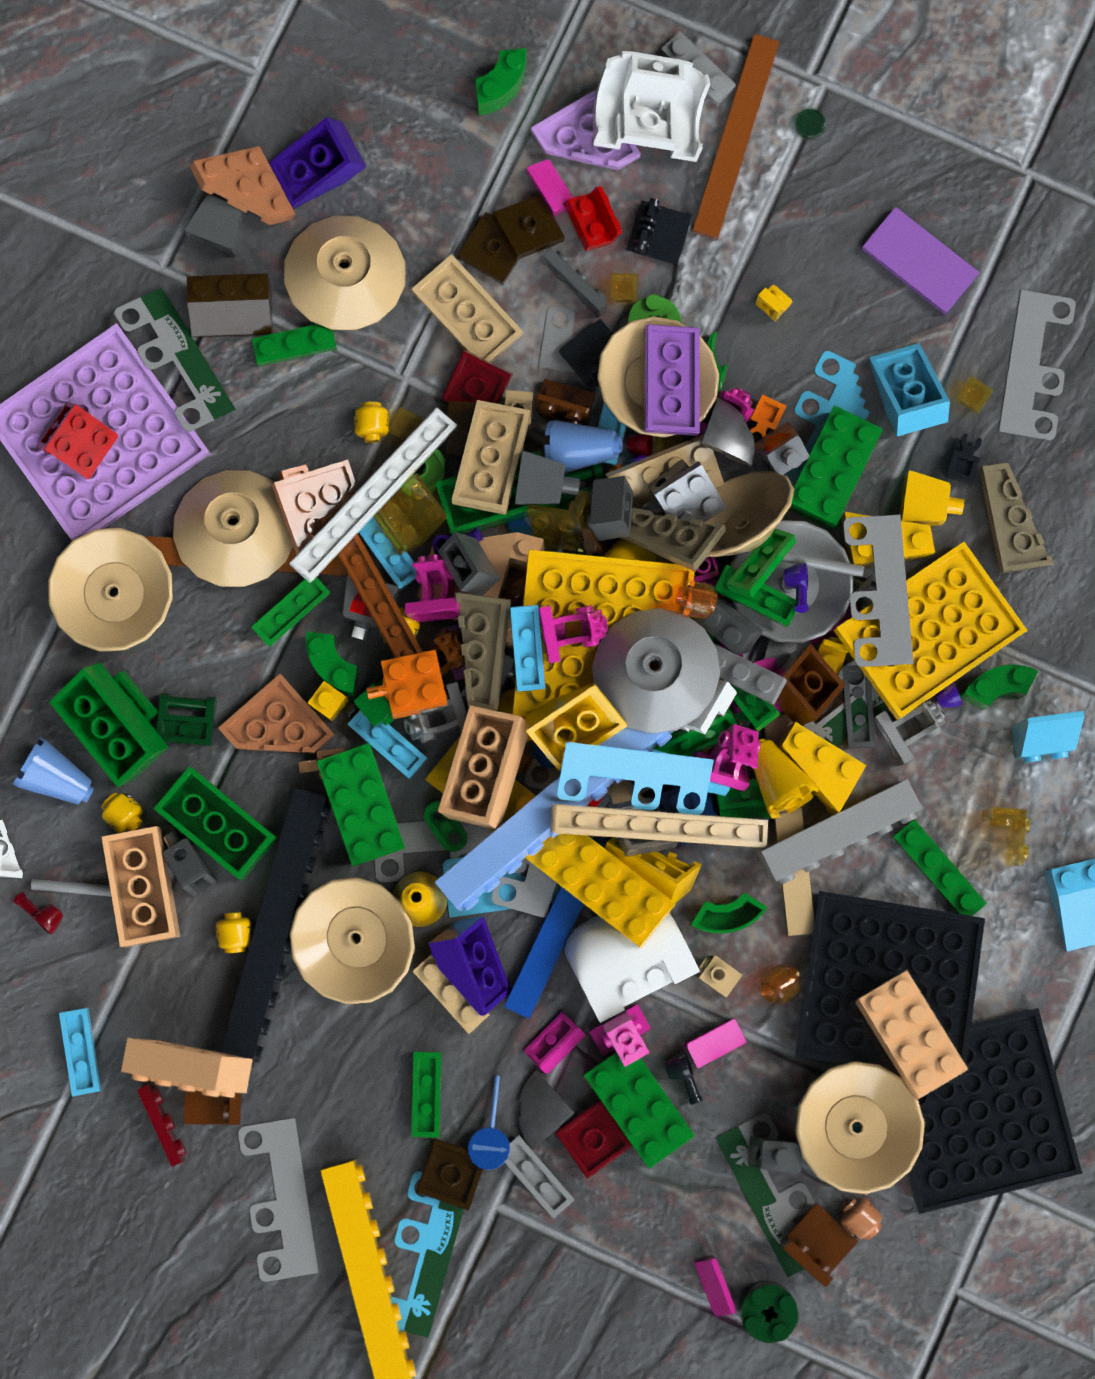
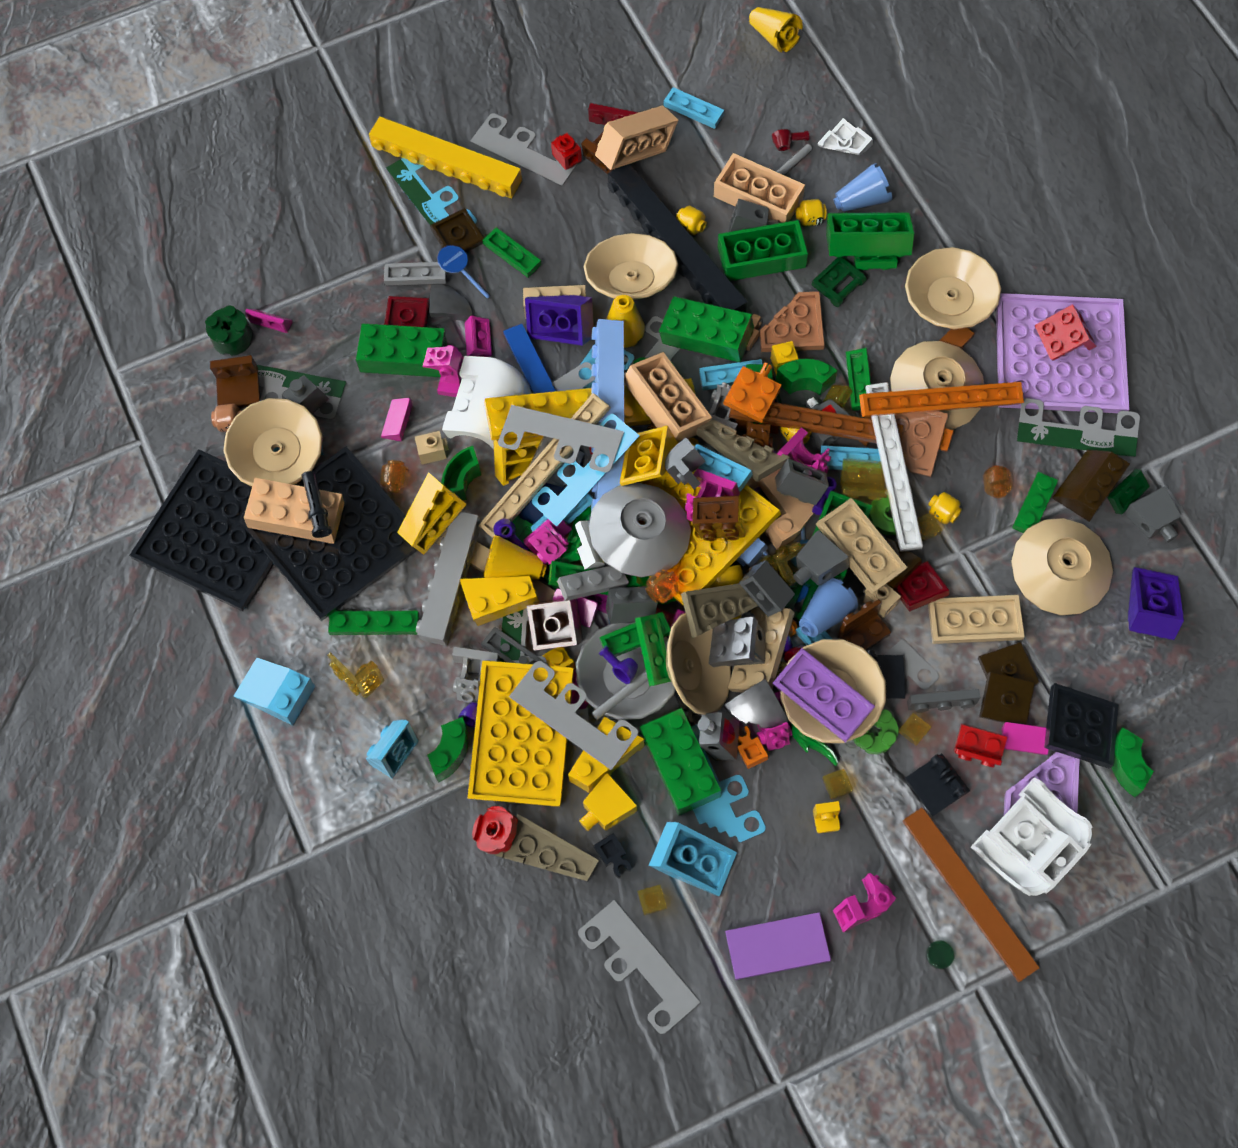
camera: 135 degrees right, 15 degrees down
nougat plate [190,146,296,225] -> none
light grey plate [661,31,736,106] -> none
black bar [665,1051,703,1105] -> none
none -> black pin [301,471,332,538]
none -> yellow wedge [397,472,467,555]
none -> red plate [472,806,518,854]
none -> dark purple bar [493,518,529,551]
none -> light grey piece [498,405,624,472]
none -> red brick [551,133,582,170]
none -> dark grey brick [665,438,706,489]
none -> reddish brown bracket [692,496,745,541]
none -> clear yellow plate [822,769,853,800]
none -> clear yellow plate [823,385,852,408]
none -> dark pink tile [833,873,896,932]
none -> orange plate [859,382,1024,417]
none -> clear orange head [983,465,1013,498]
none -> black plate [1044,683,1118,769]
none -> dark green plate [1107,469,1150,515]

